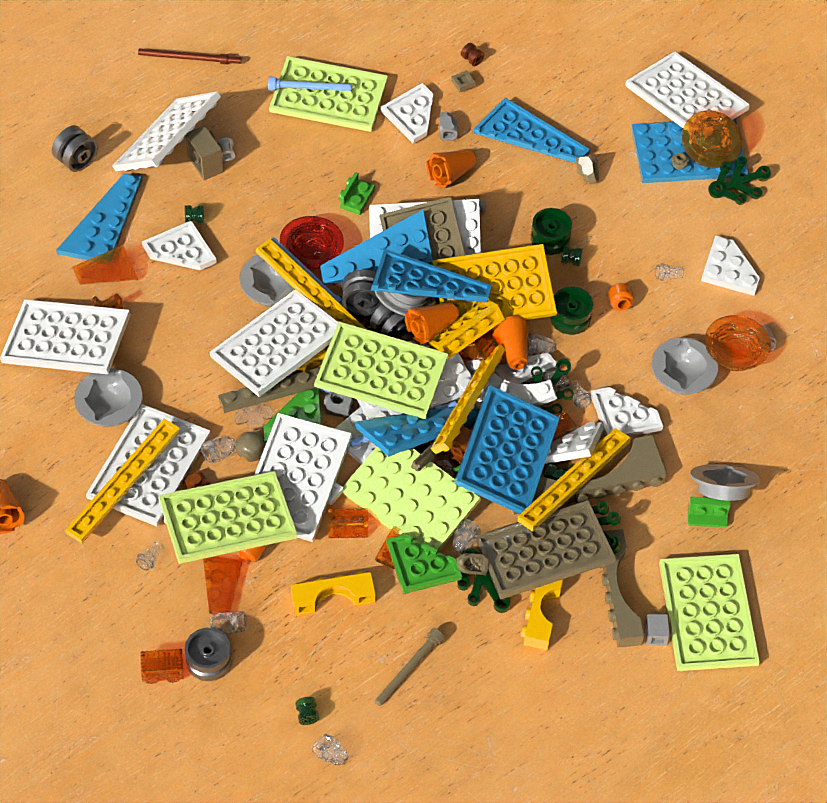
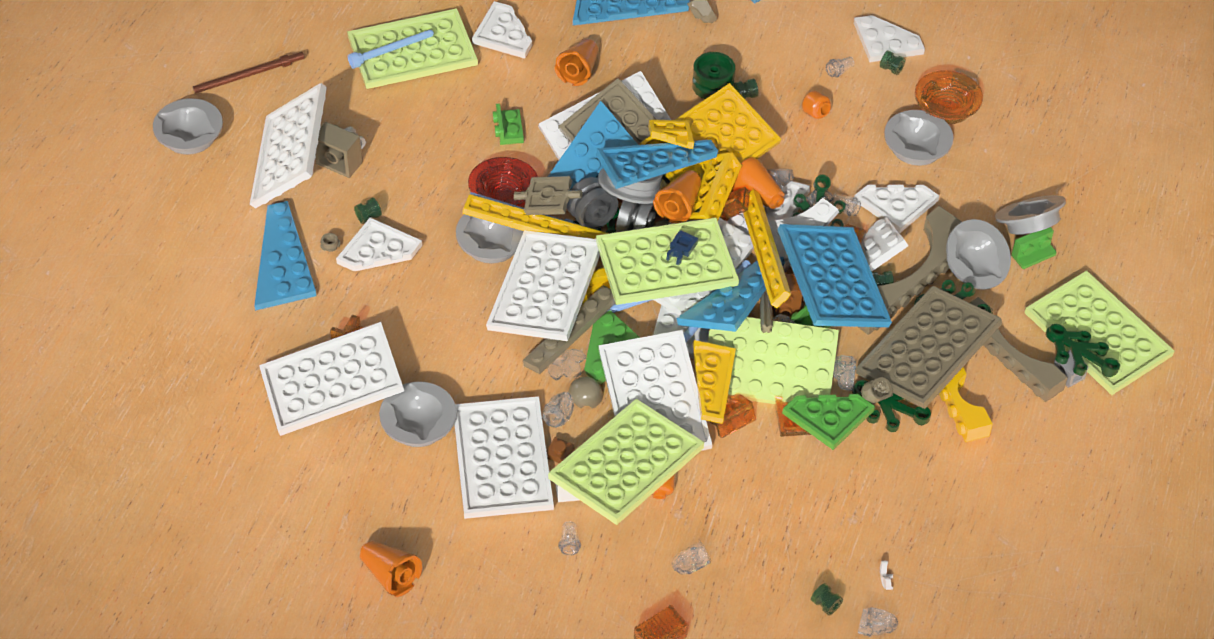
camera: 30 degrees left, 5 degrees down
flat silver wheel [52,125,98,172] -> none
yellow plate [66,418,180,543] -> none
clear orange wing [72,245,138,285] -> none
flat silver wheel [185,628,232,681] -> none
clear orange wing [203,556,242,617] -> none
yellow arch [291,572,375,616] -> none
light grey brick [324,391,354,418] -> none
dark tan piece [375,628,445,706] -> none
light grey rock [440,111,458,141] -> none
yellow plate [517,428,631,531] -> none
dark green wheel [550,286,593,335] -> none
none -> light grey piece [153,98,223,155]
none -> dark tan plate [320,233,340,252]
none -> dark tan plate [514,176,582,215]
none -> yellow wing [648,120,694,149]
none -> dark blue plate [666,230,698,265]
none -> yellow wing [693,340,736,424]
none -> clear green wheel [880,50,906,75]
none -> white piece [880,561,893,590]
none -> light grey piece [946,219,1011,290]
none -> dark green plant [1045,324,1120,377]

